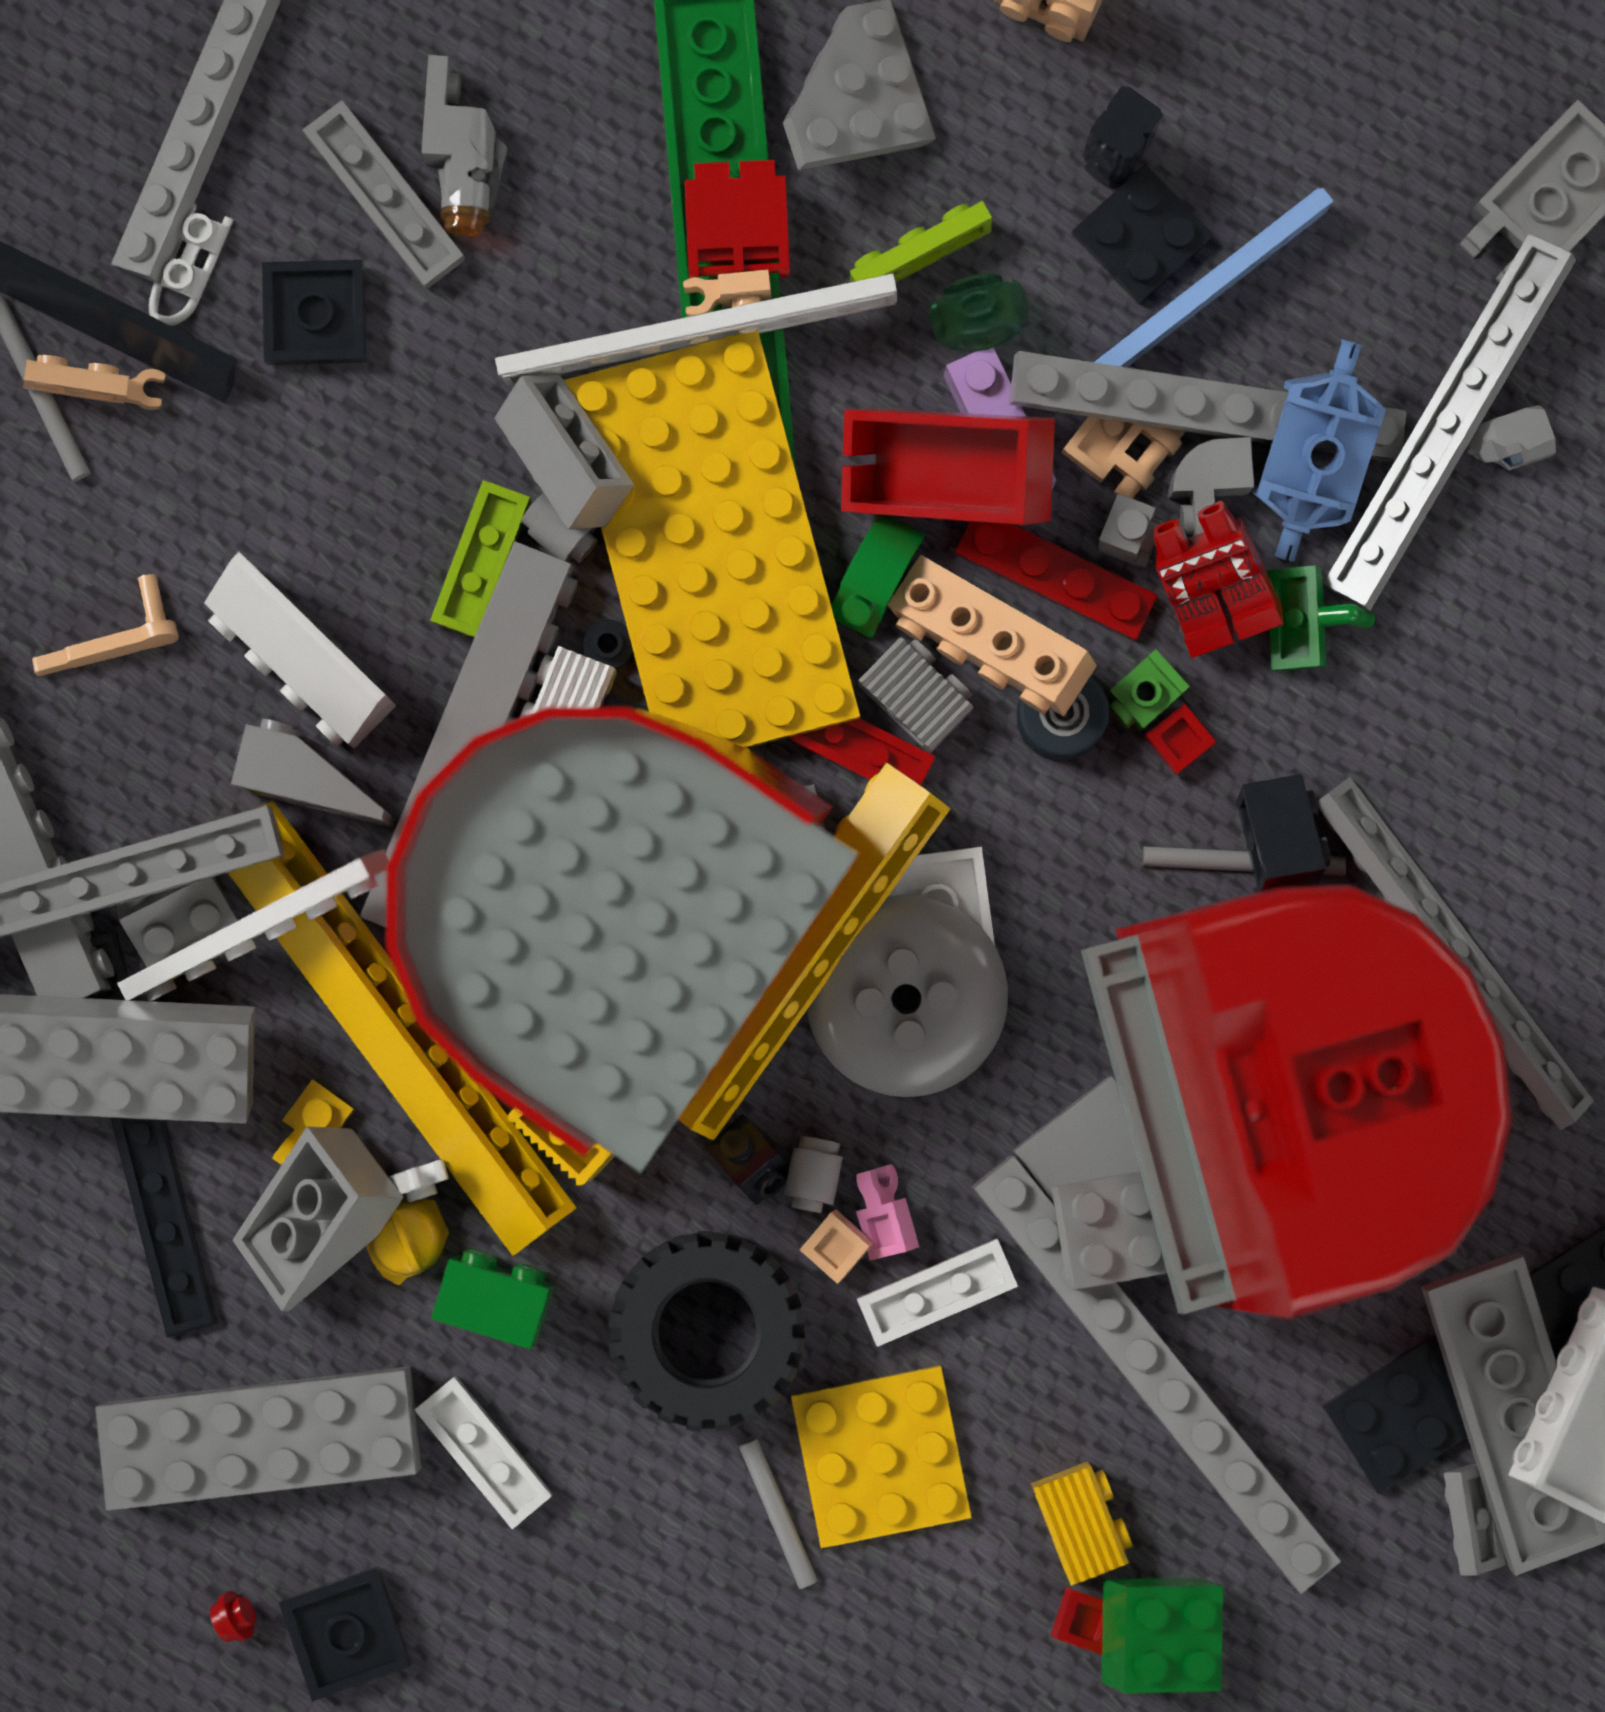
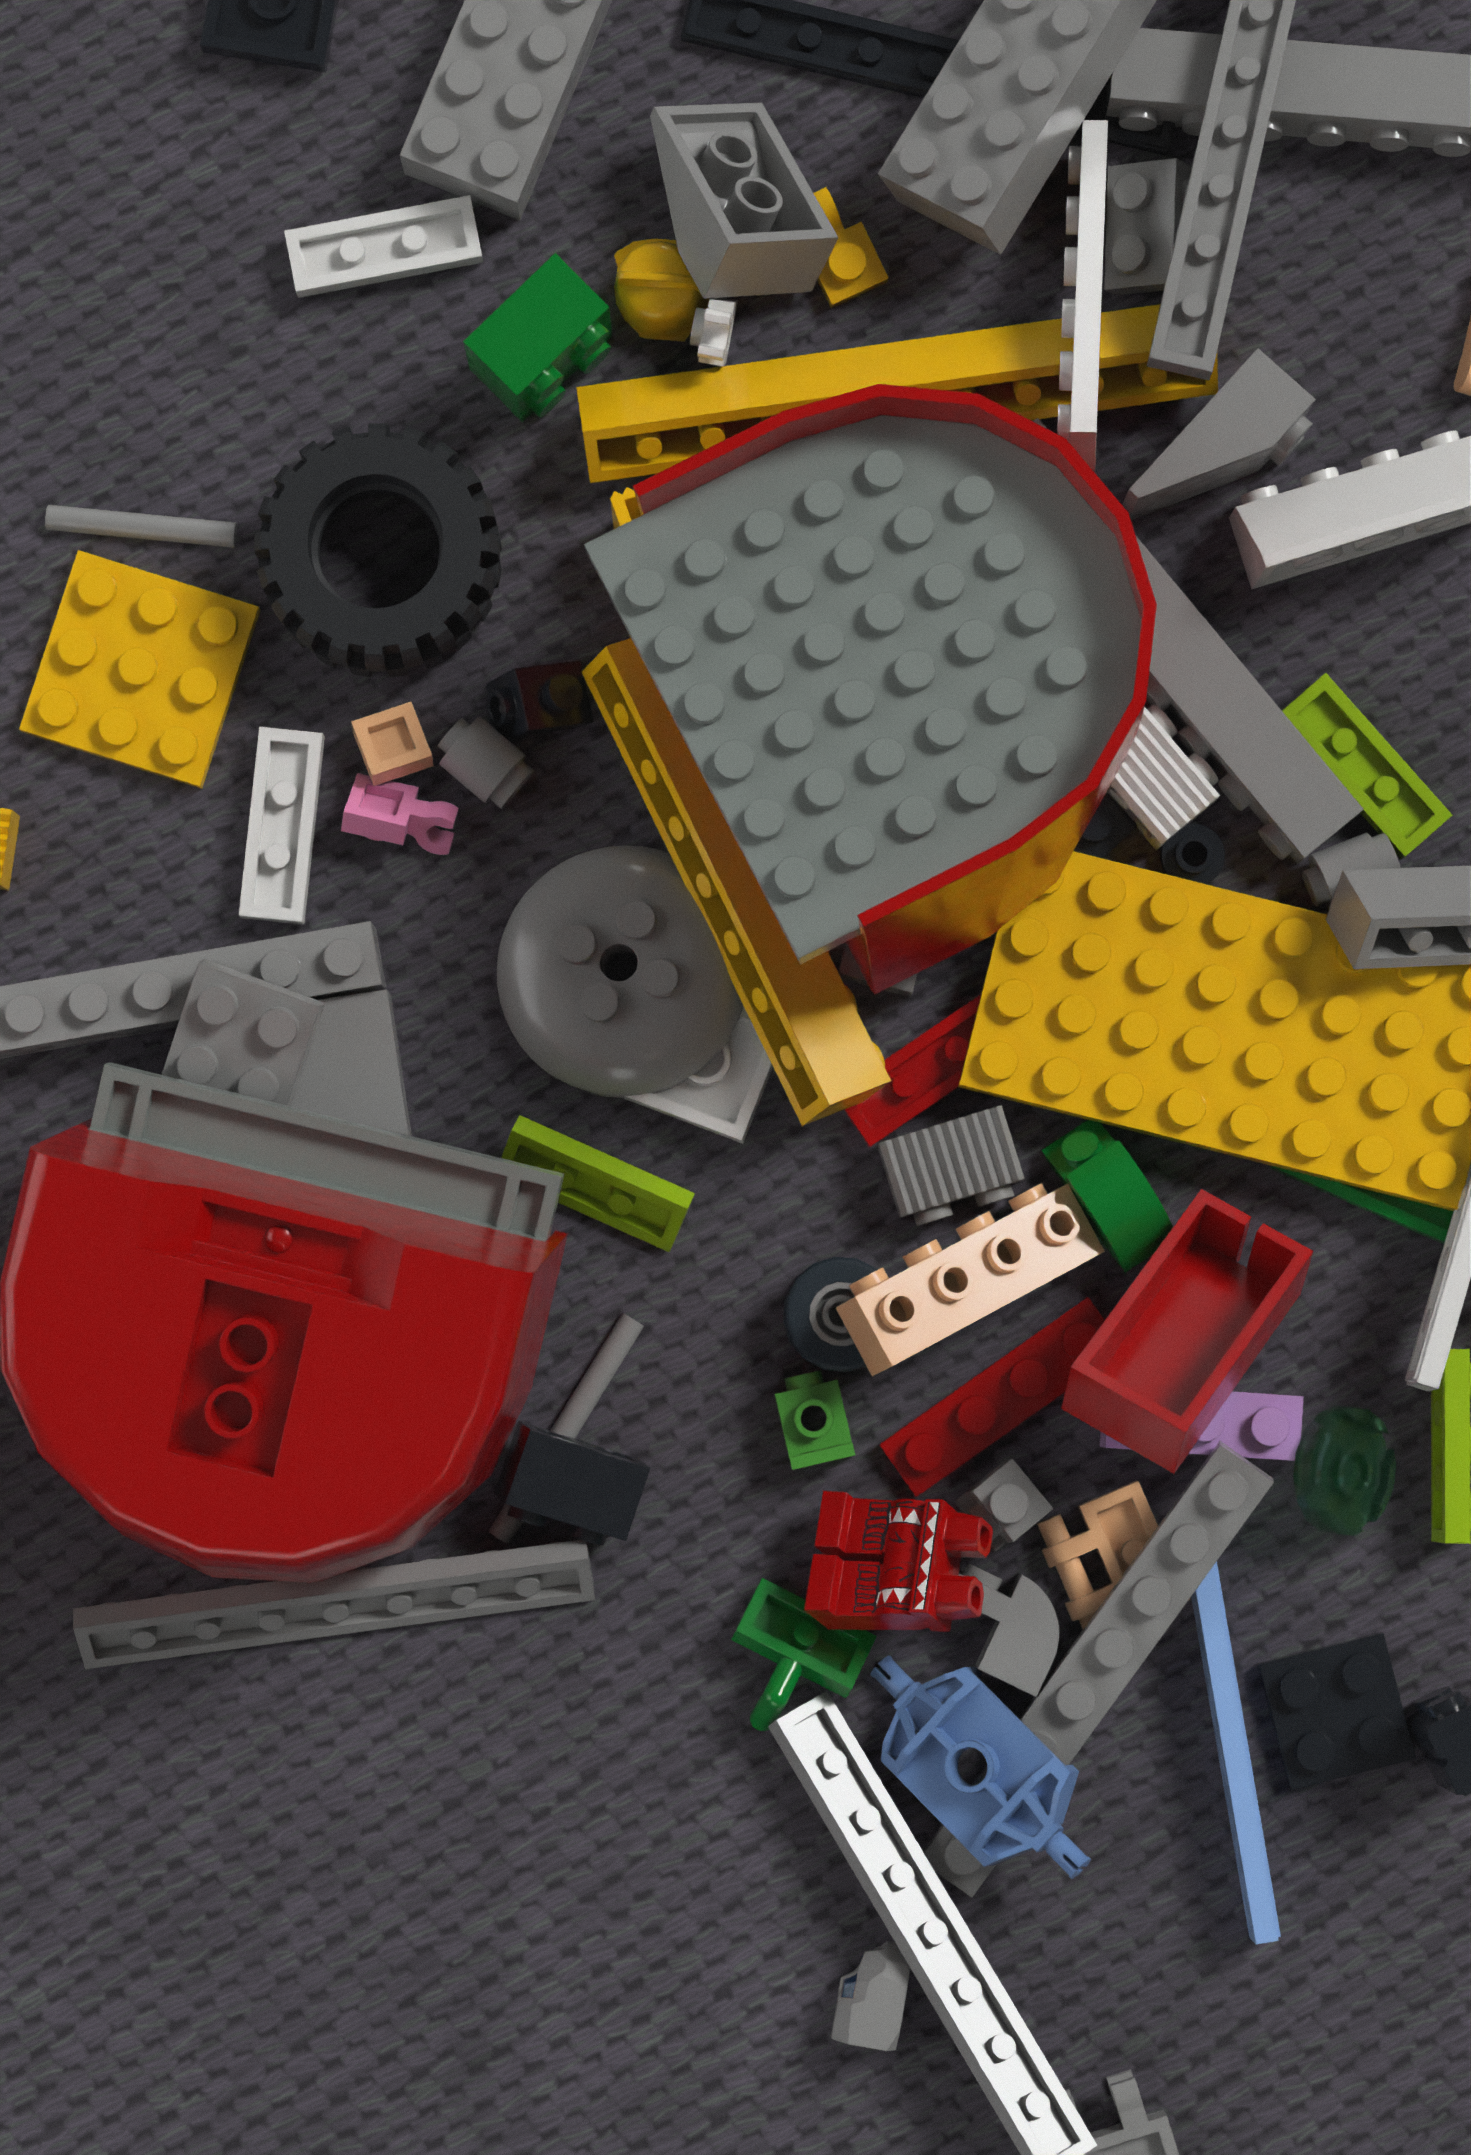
camera: 120 degrees right, 0 degrees up
red plate [1143,703,1216,775] -> none
none -> lime plate [501,1115,695,1252]

